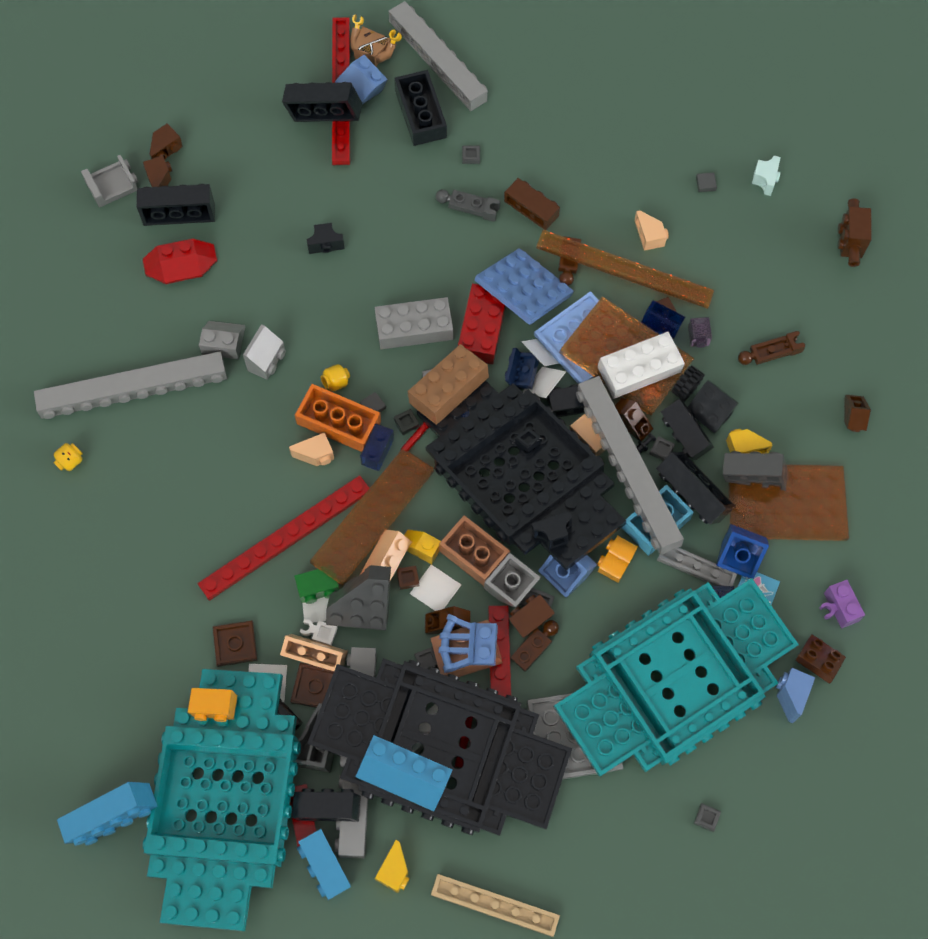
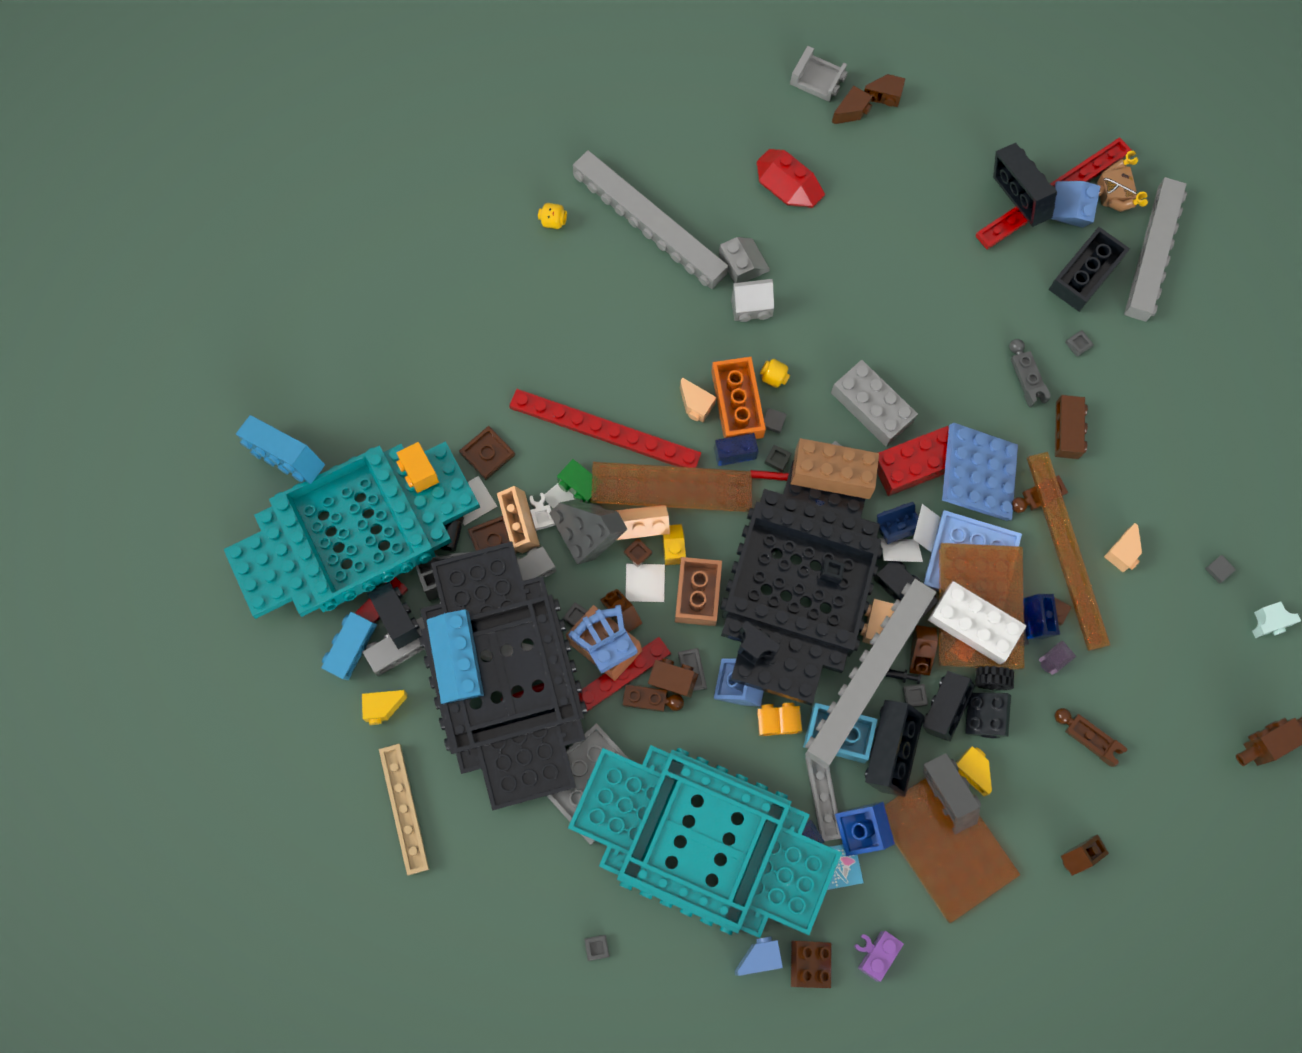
camera: 55 degrees right, 5 degrees up
black brick [136,184,215,226] -> none
black brick [307,223,345,254] -> none
light grey slope [484,553,541,608] -> none

